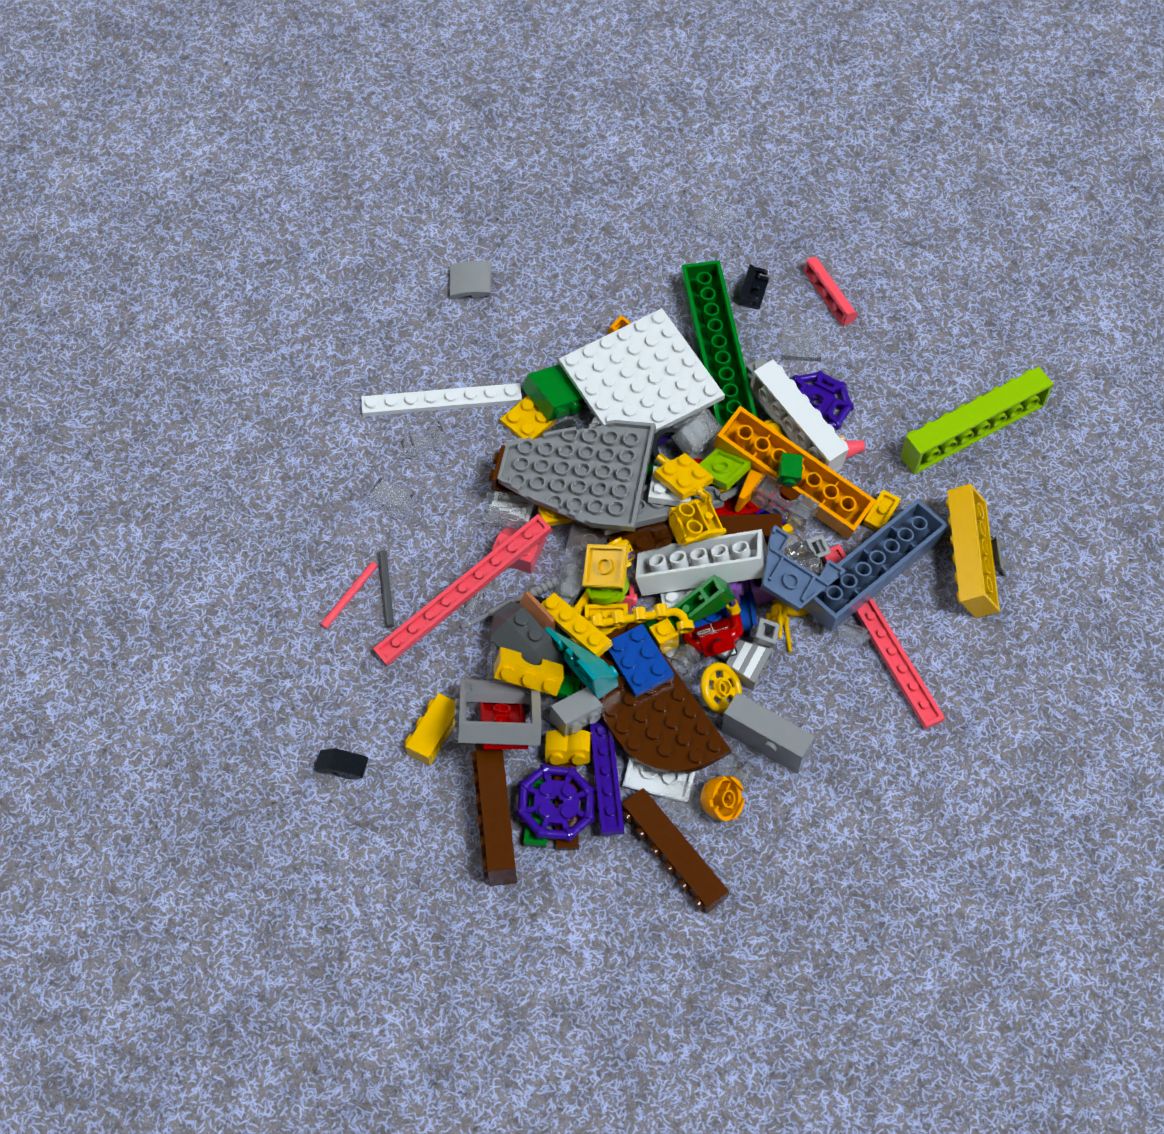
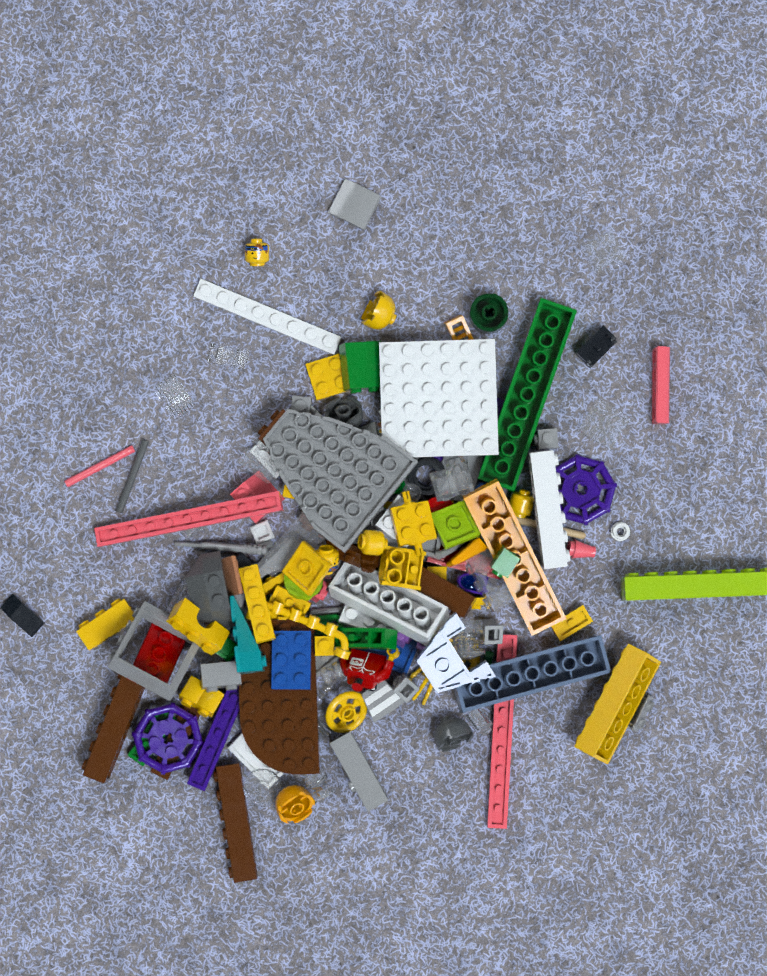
camera: 25 degrees right, 25 degrees up
none -> yellow head [244,238,269,266]
none -> white tile [250,520,275,545]
none -> yellow head [357,530,388,556]
none -> yellow cylinder [361,290,397,330]
none -> dark grey cylinder [434,716,474,752]
none -> dark green brick [469,294,508,334]
none -> white plate [611,522,630,541]

